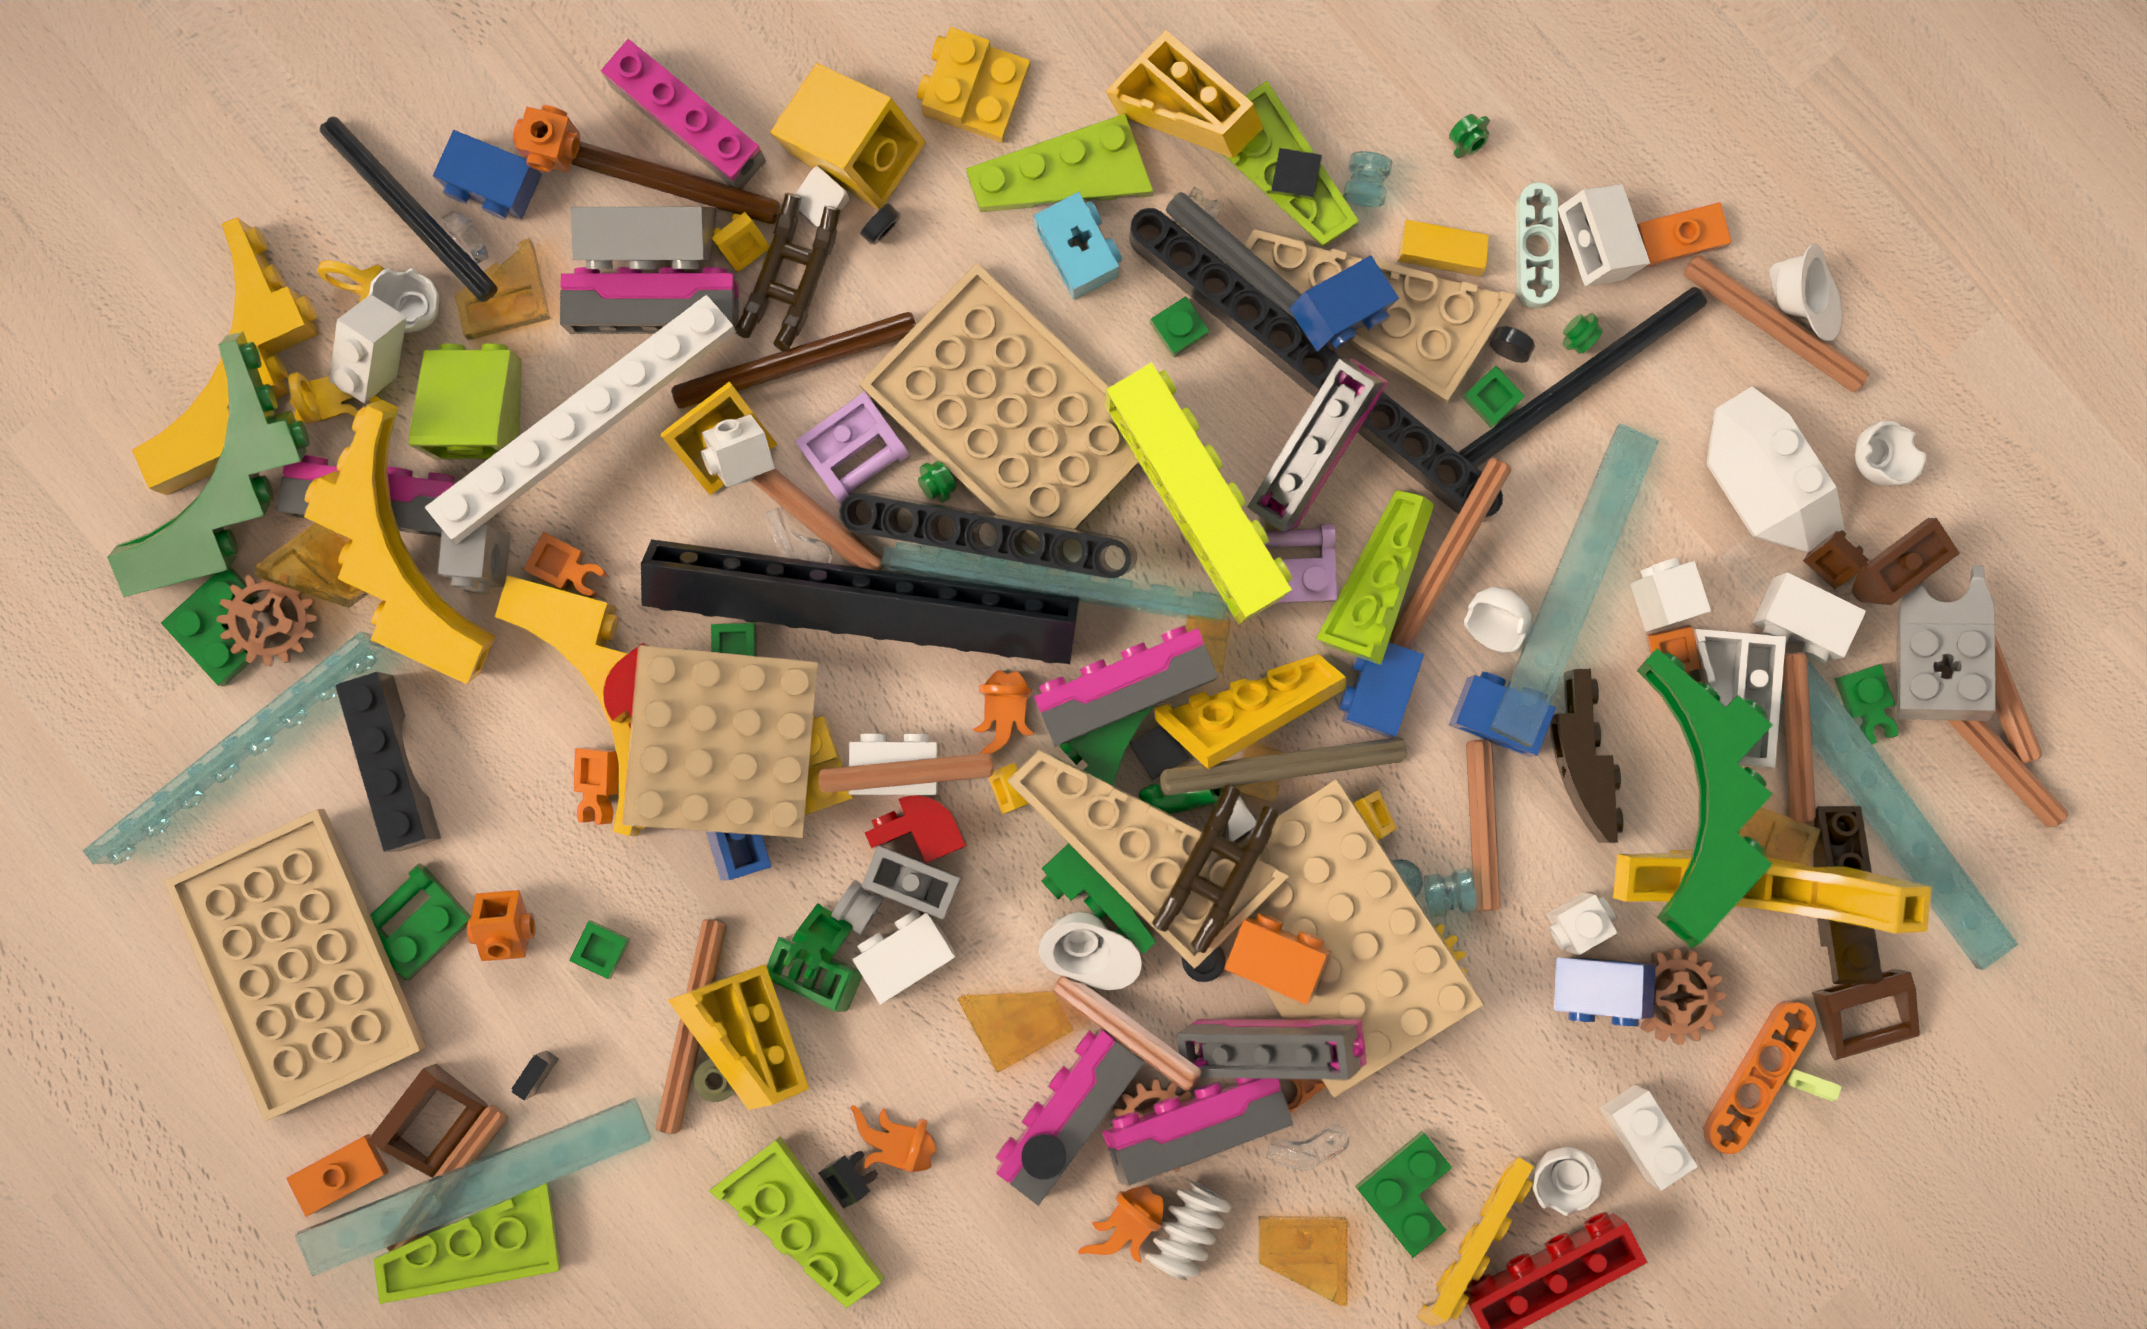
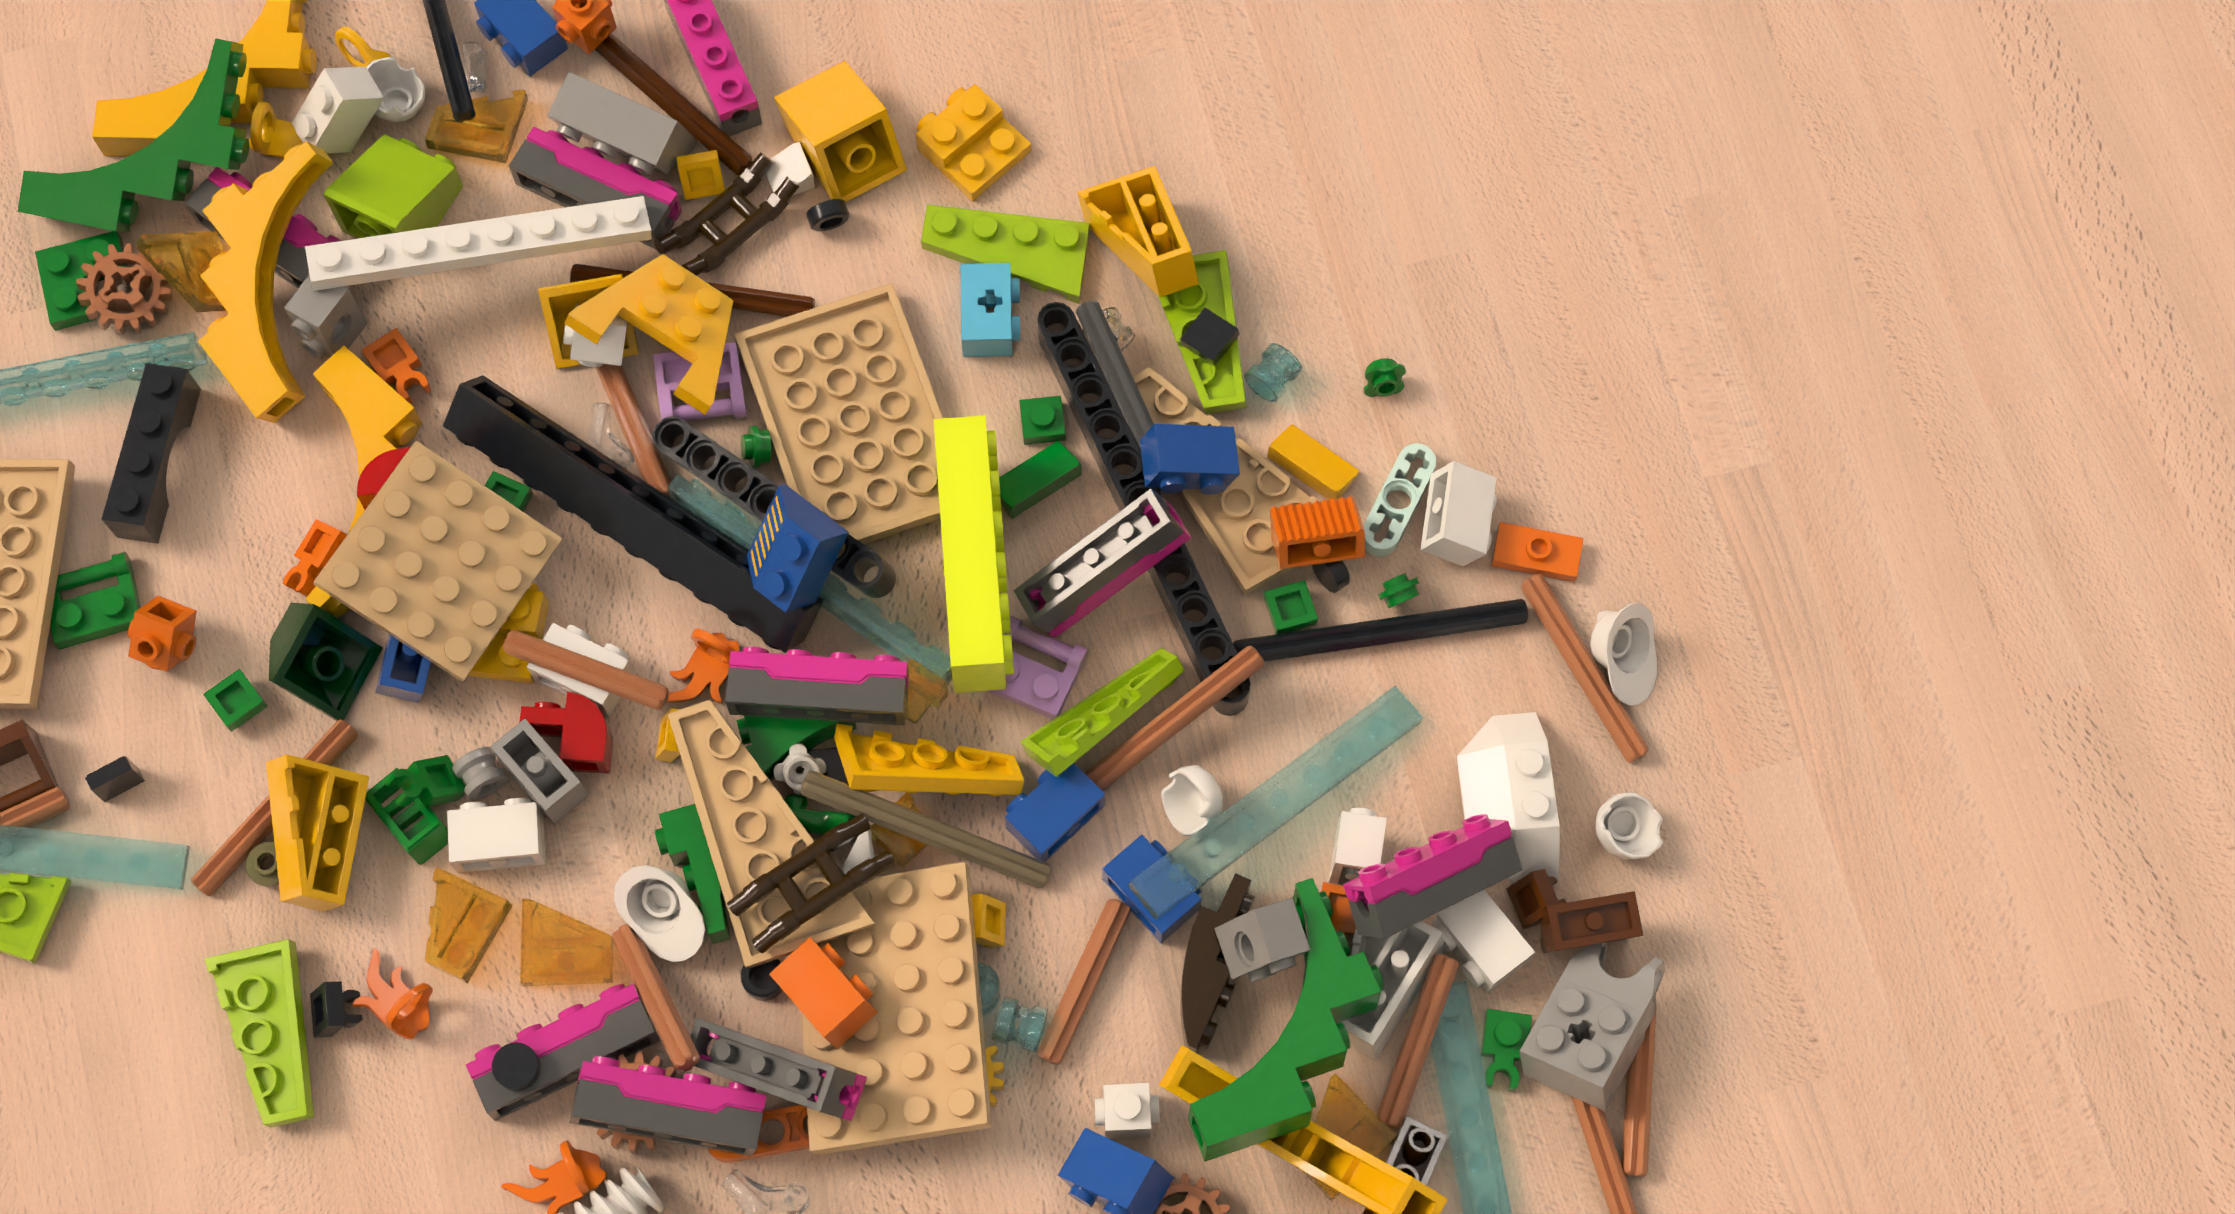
camera: 25 degrees right, 15 degrees down
none -> dark green slope [269,603,383,721]
none -> clear yellow wing [425,867,513,984]
none -> yellow wing [564,254,733,415]
none -> blue slope [747,484,849,613]
none -> white plate [773,744,826,796]
none -> green slope [999,441,1082,519]
none -> light grey brick [1214,898,1310,982]
none -> orange brick [1270,495,1365,569]
none -> piece [1343,814,1522,939]

